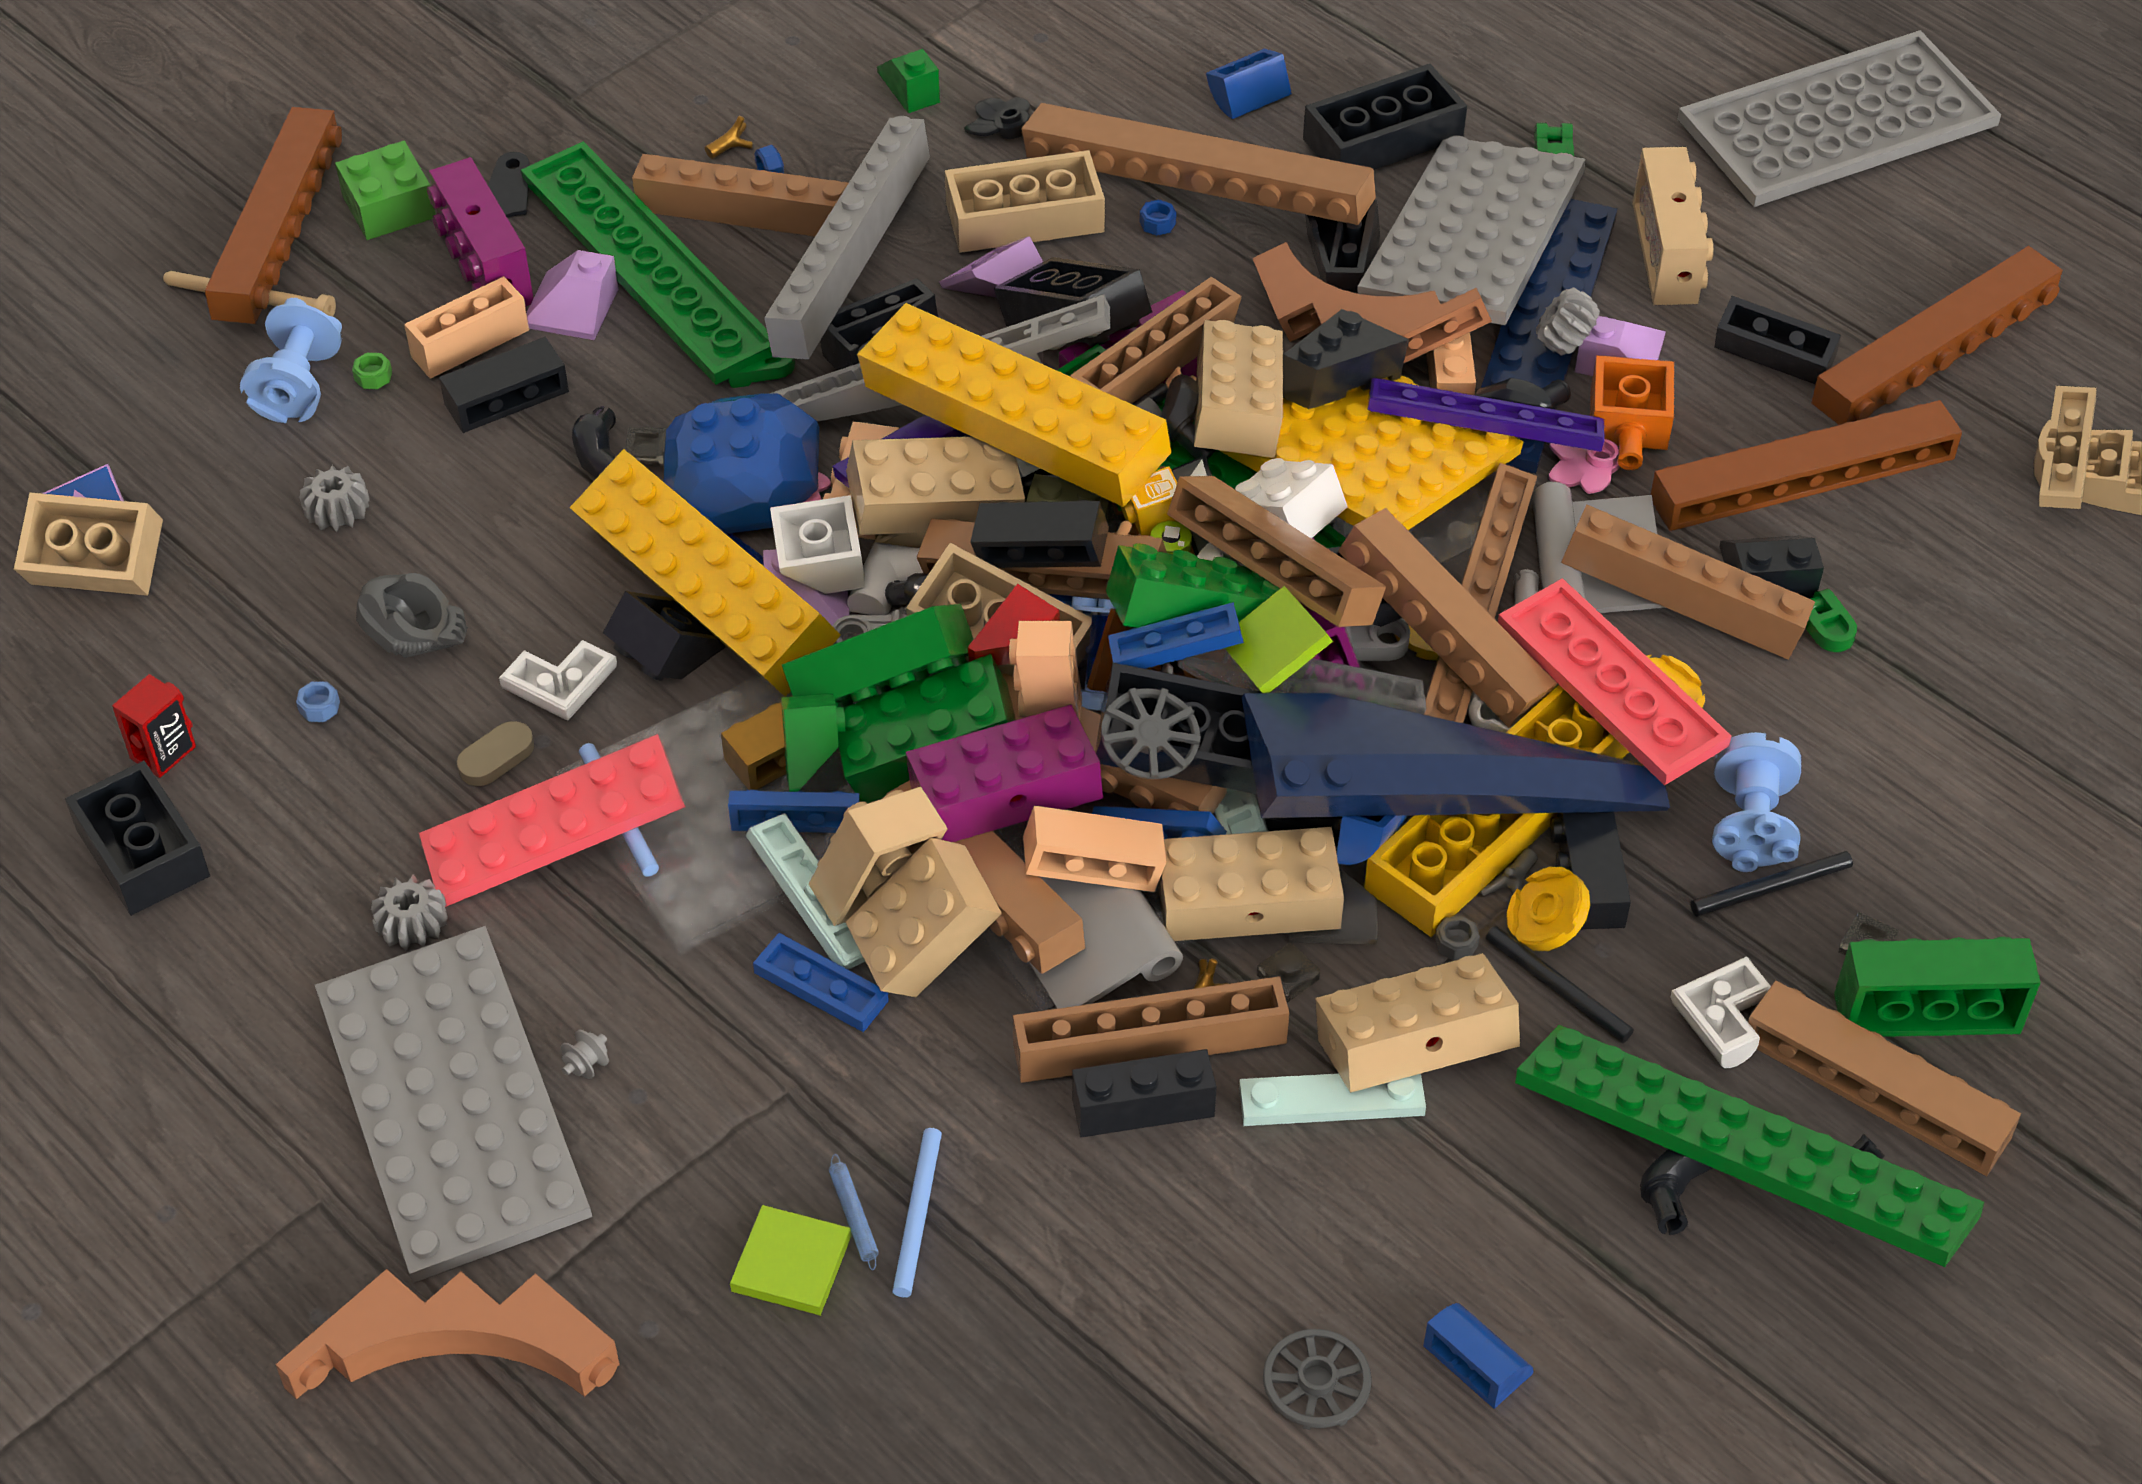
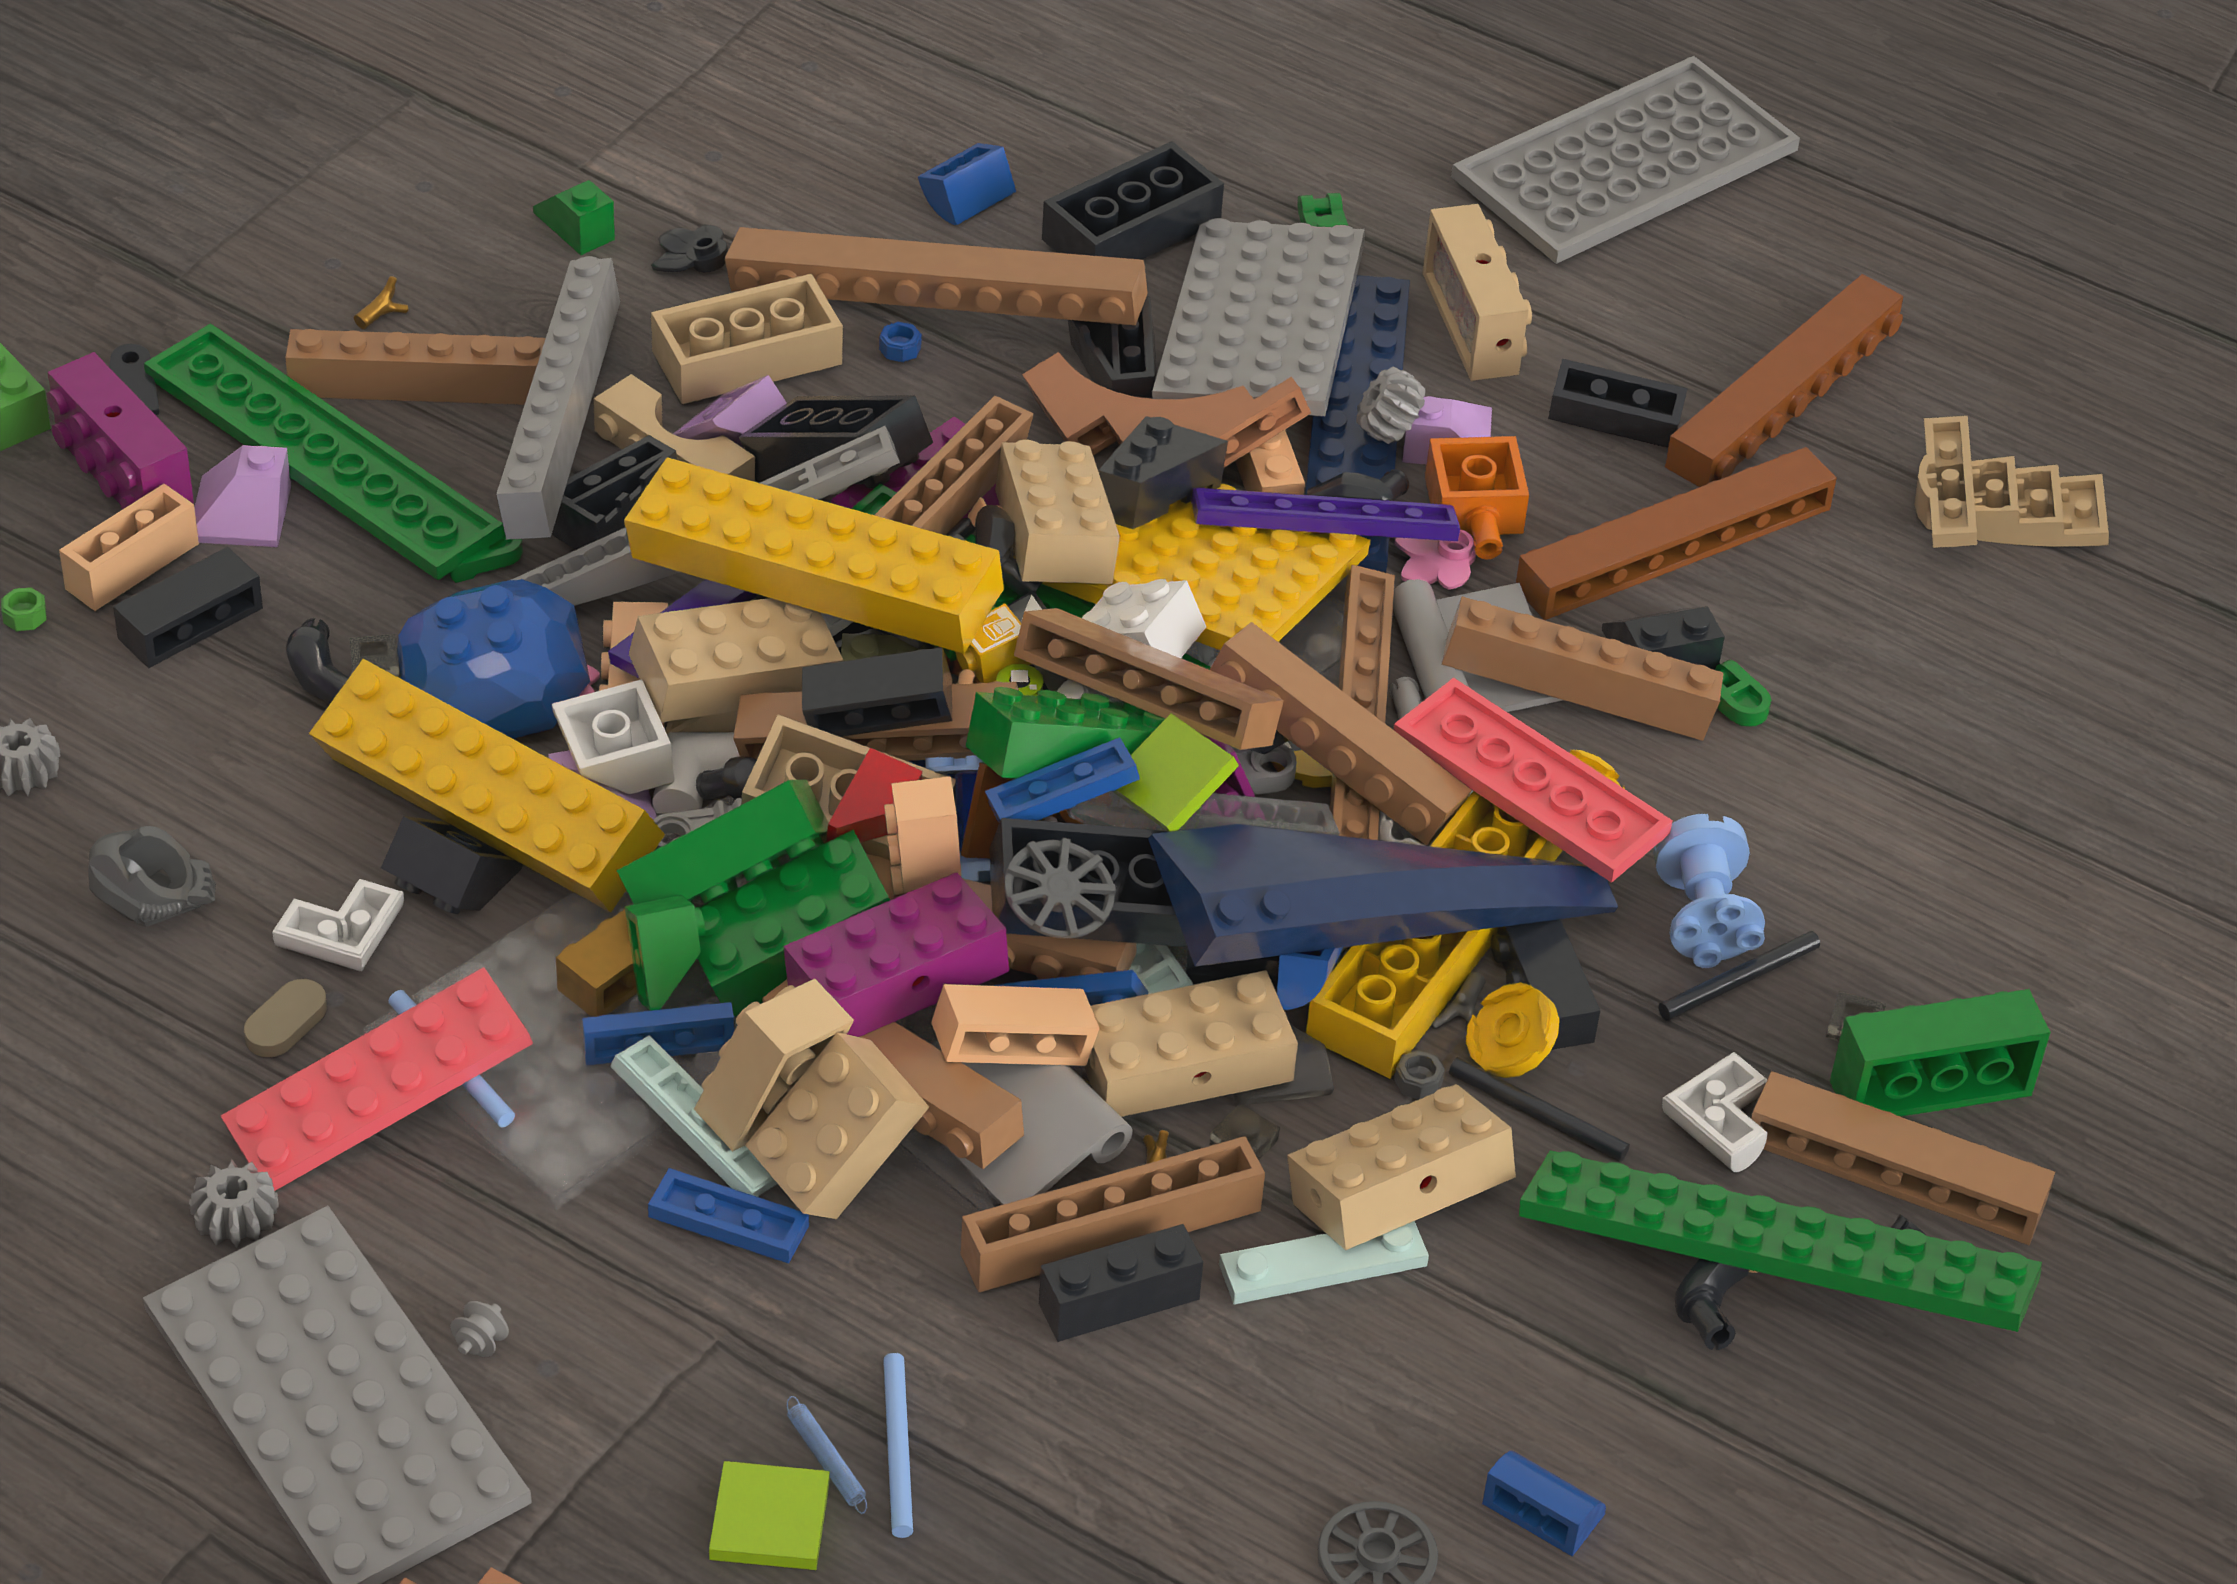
camera: 15 degrees left, 5 degrees down
medium blue tile [296,681,340,722] -> none
blue tile [754,145,784,174] -> none
none -> tan arch [594,374,755,482]

